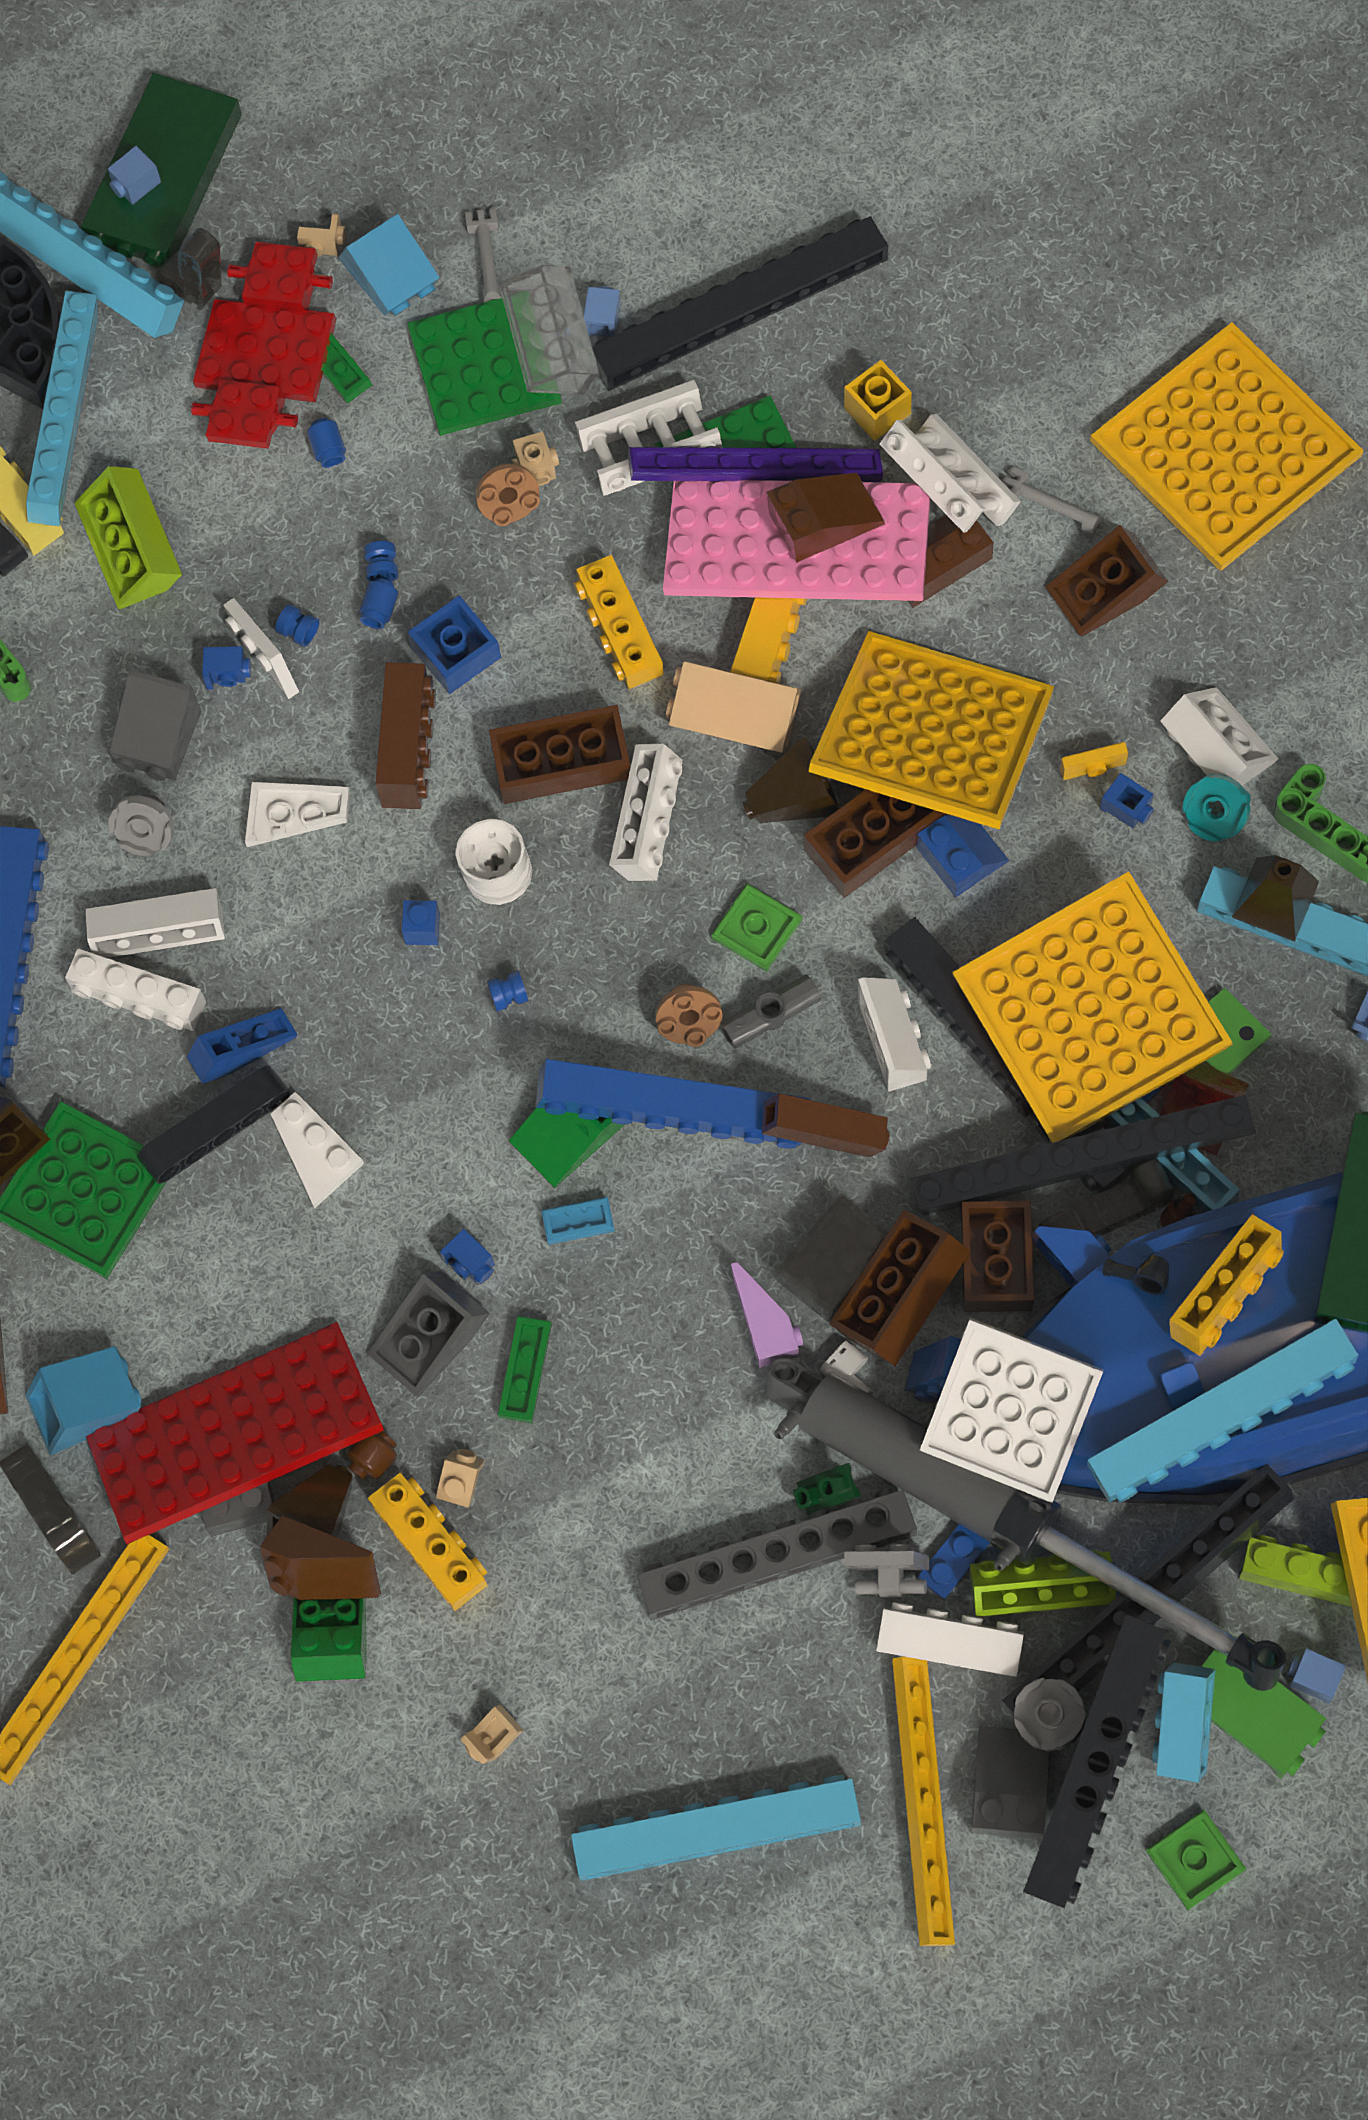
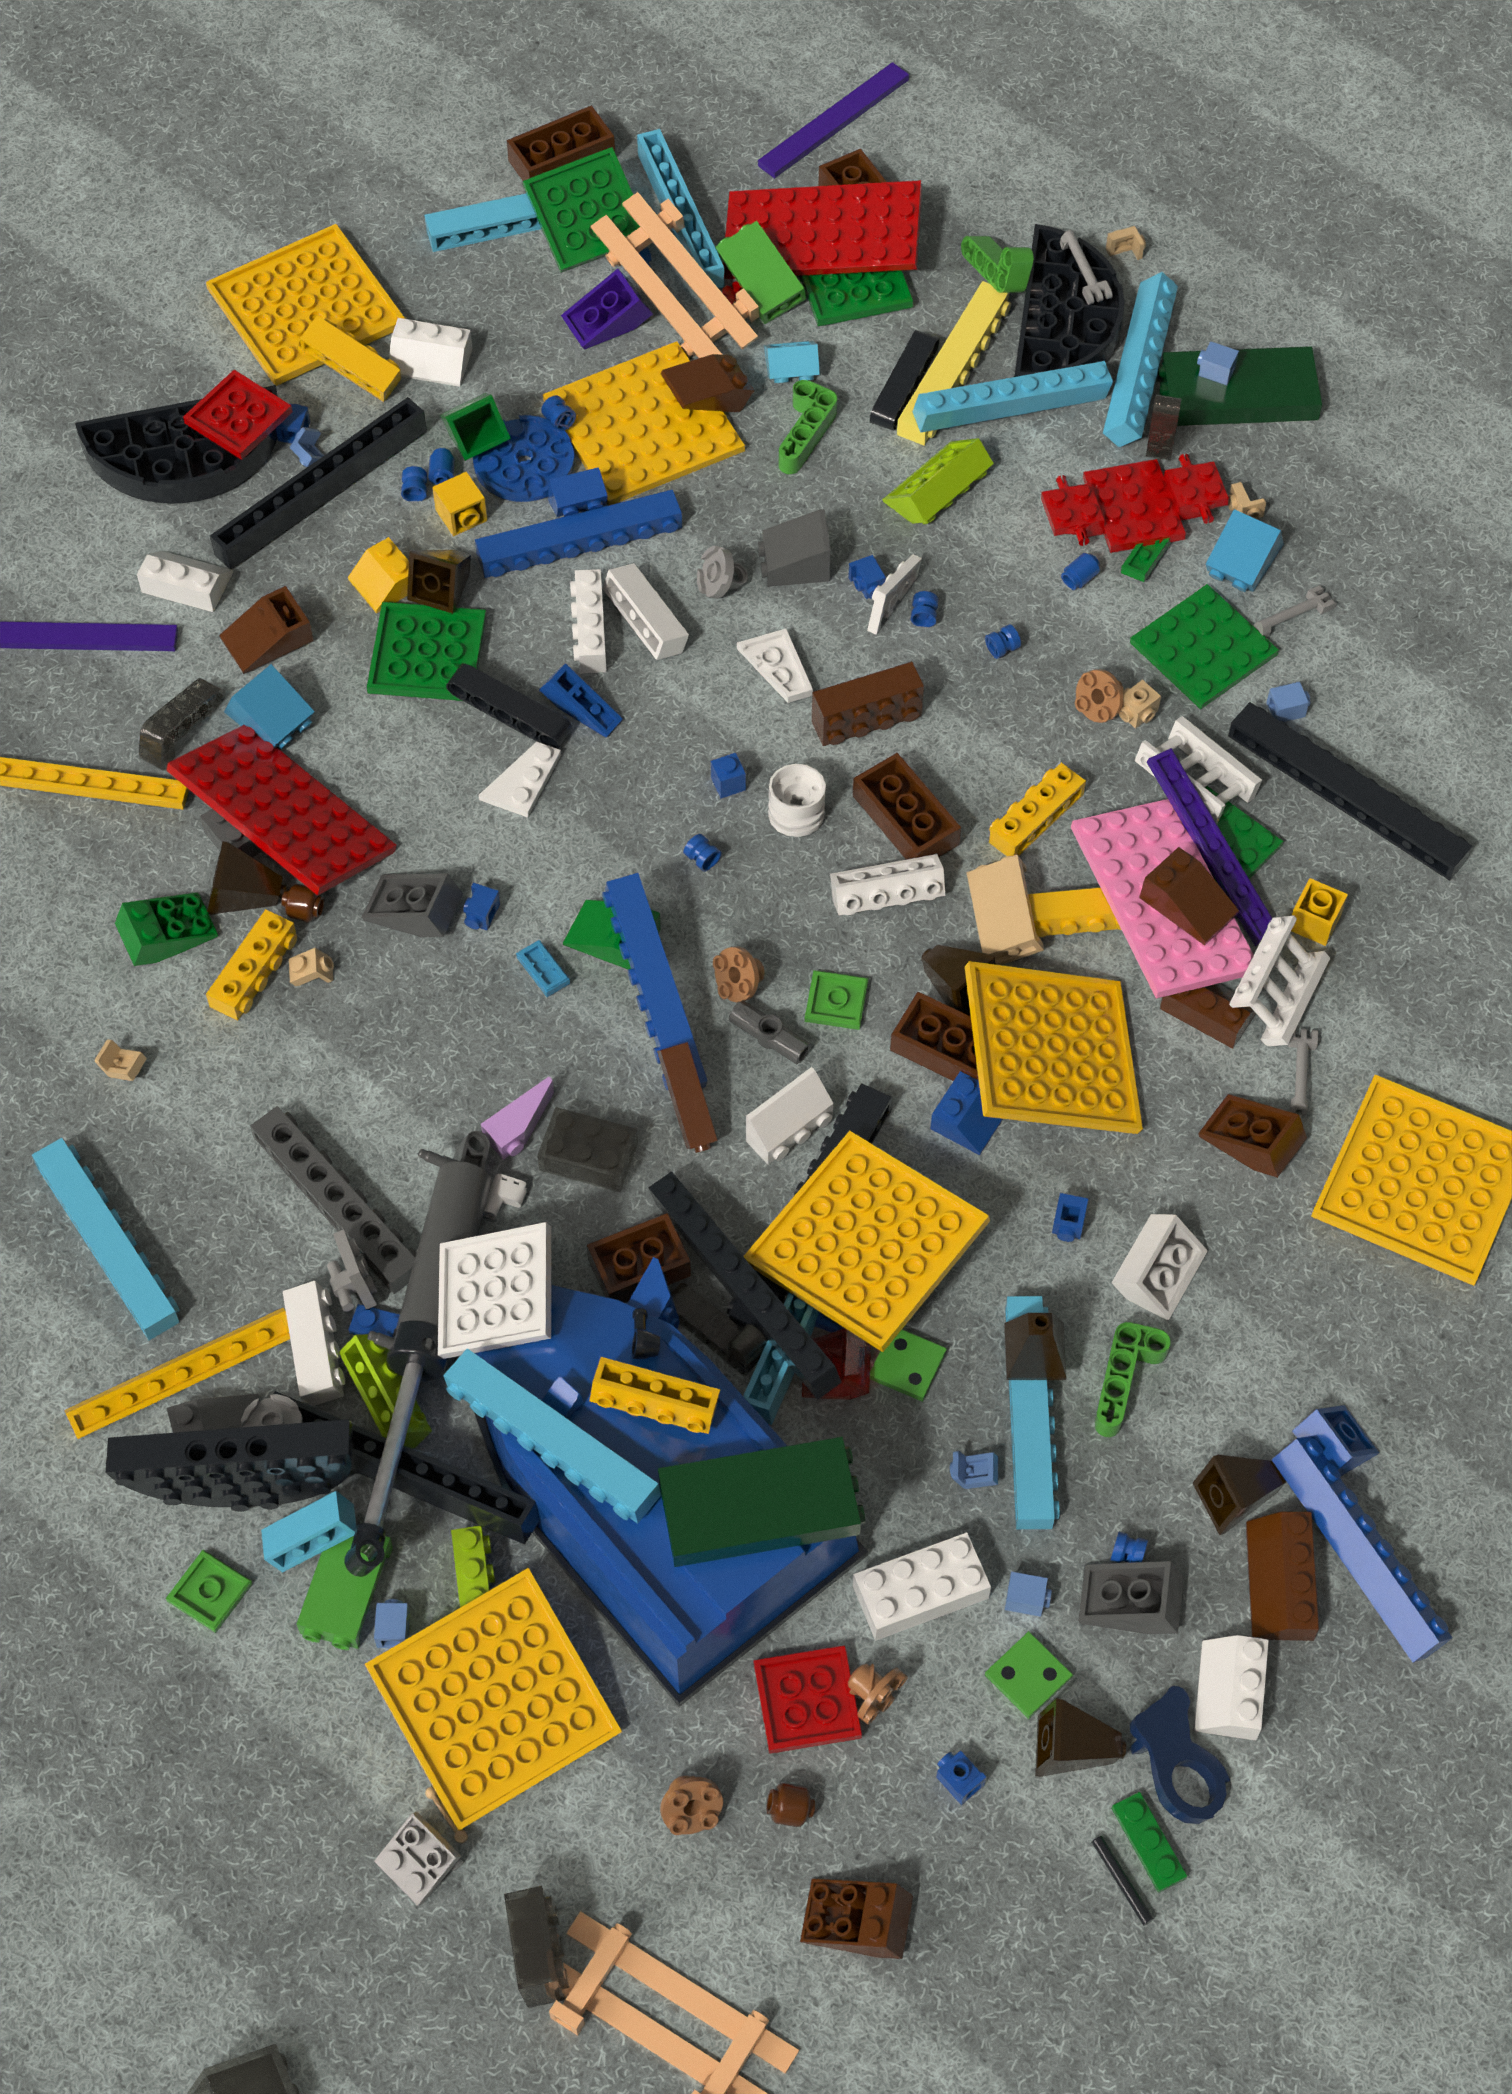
camera: 60 degrees right, 10 degrees down
reddish brown slope [260,1515,381,1600] -> none
blue brick [359,579,398,629] -> none
blue brick [407,595,501,694] -> none
green plate [498,1316,552,1424] -> none
clear slope [499,265,599,394] -> none
dark green hips [793,1463,861,1515] -> none
reddish brown brick [829,1210,971,1367] -> none
yellow plate [1060,742,1128,780] -> none
reddish brown cylinder [1160,1193,1196,1227] -> none
teal plate [1183,774,1251,841] -> none

